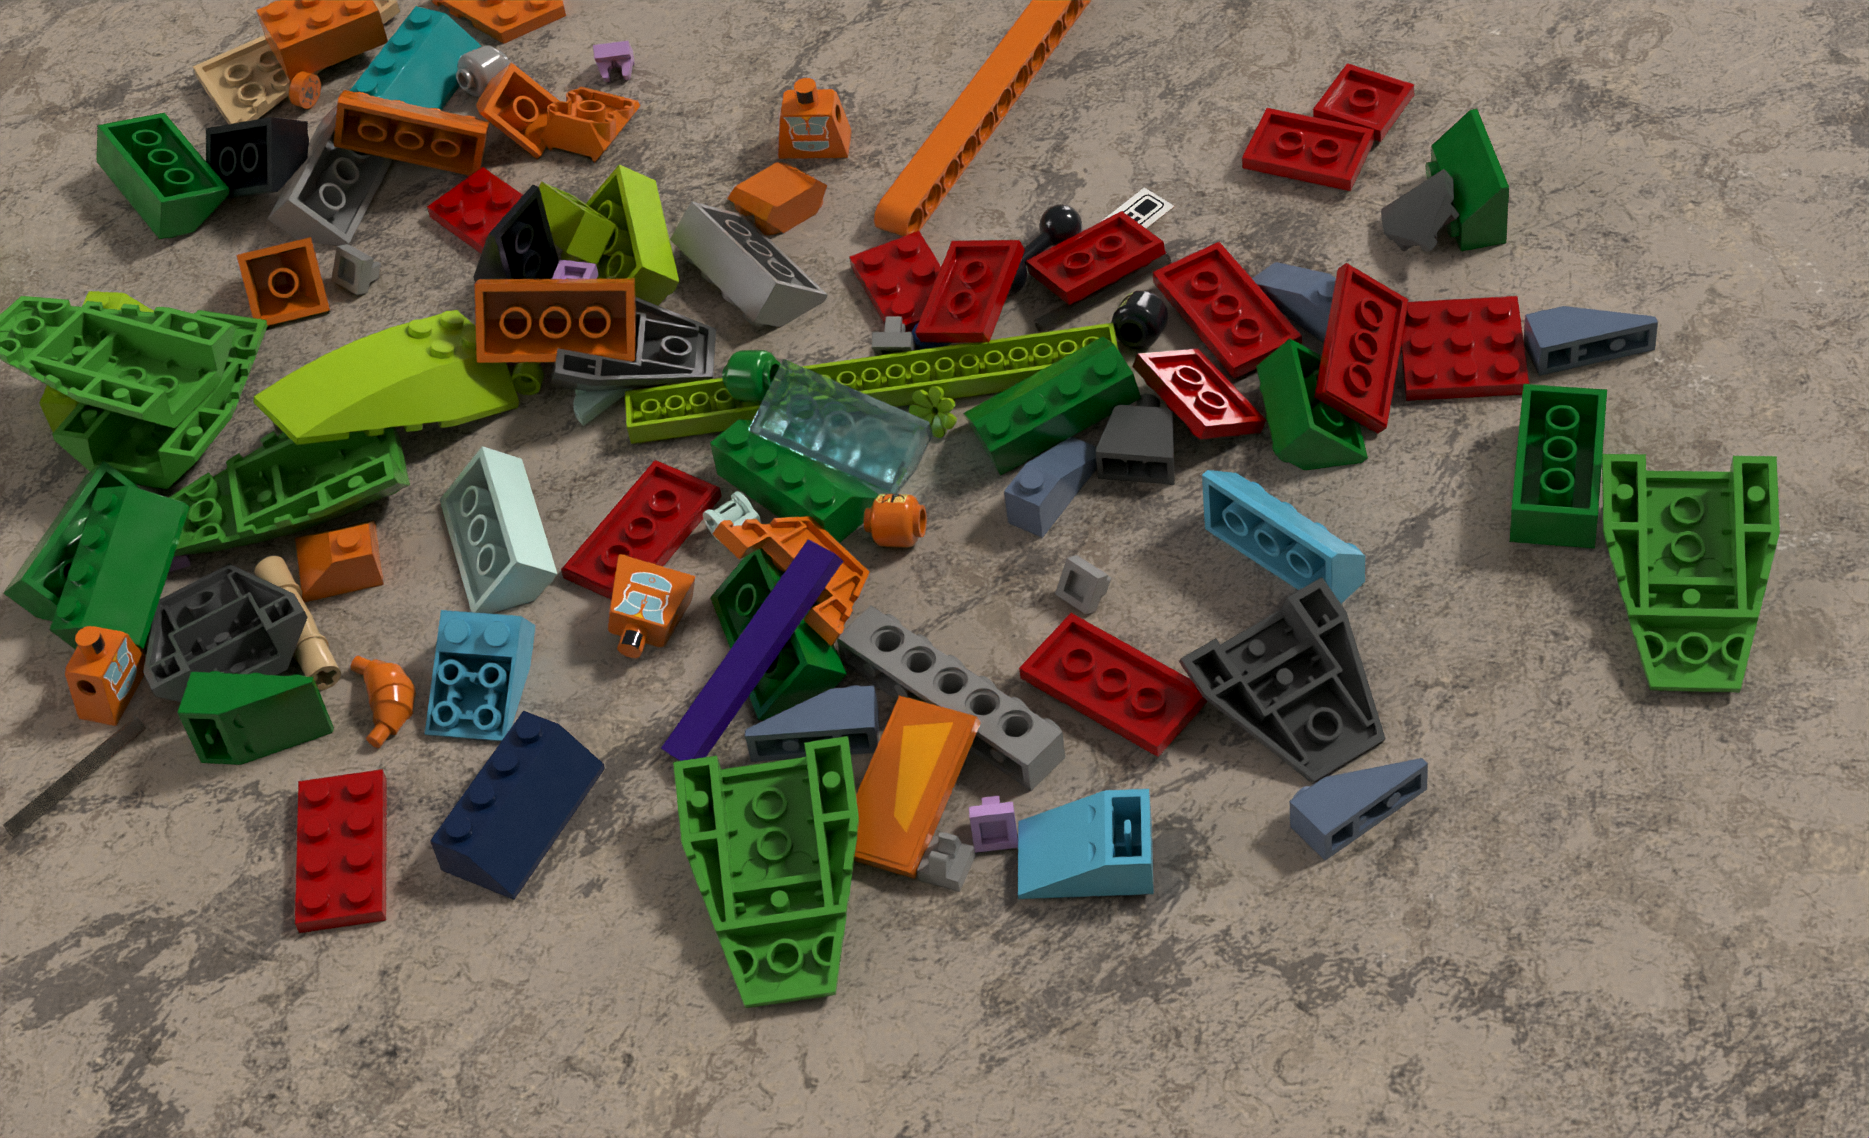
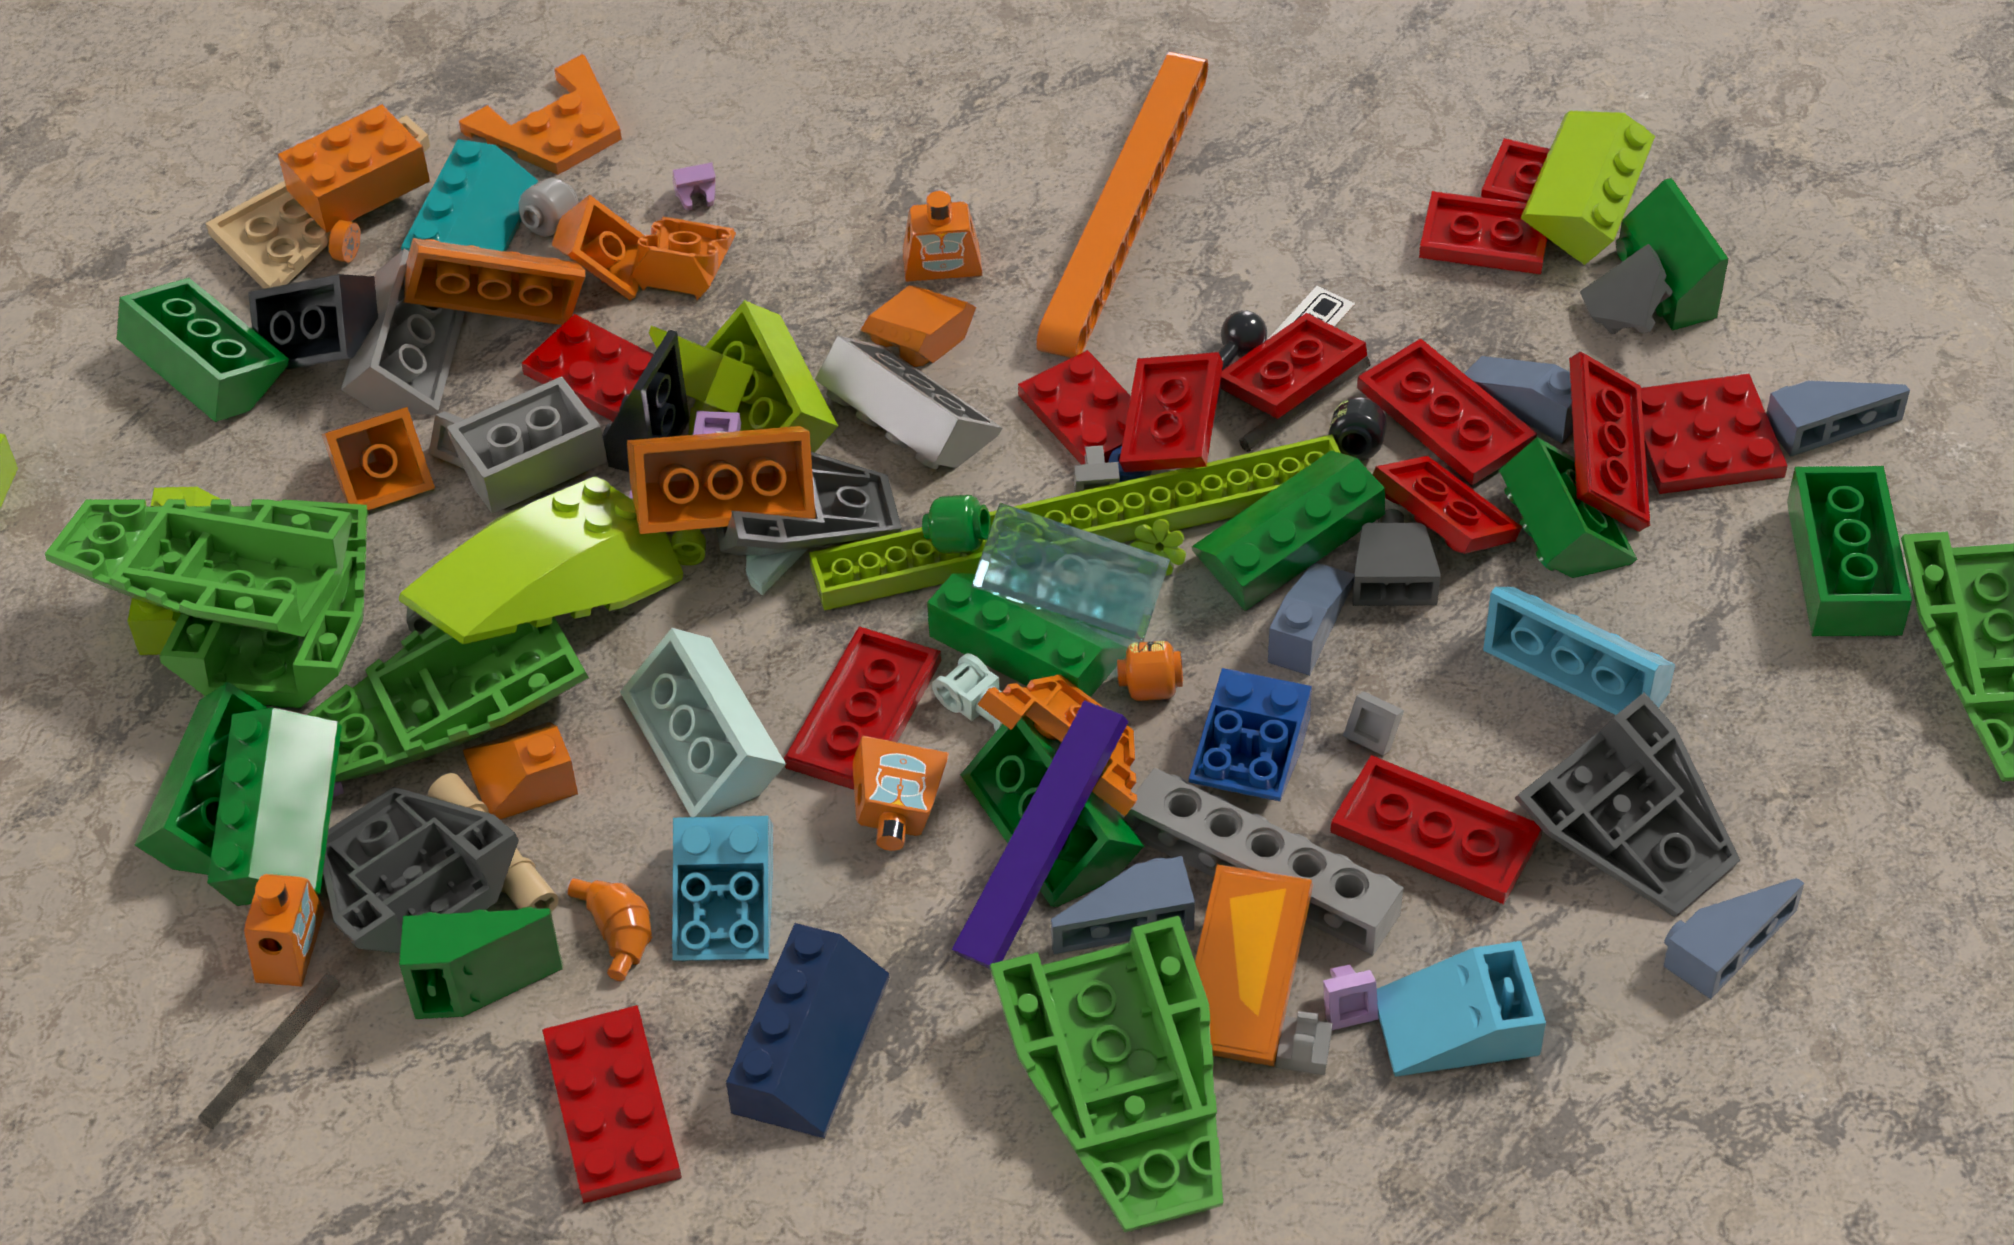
camera: 15 degrees left, 0 degrees up
none -> light grey slope [447,376,607,514]
none -> blue slope [1189,668,1312,802]
none -> lime slope [1521,111,1655,265]

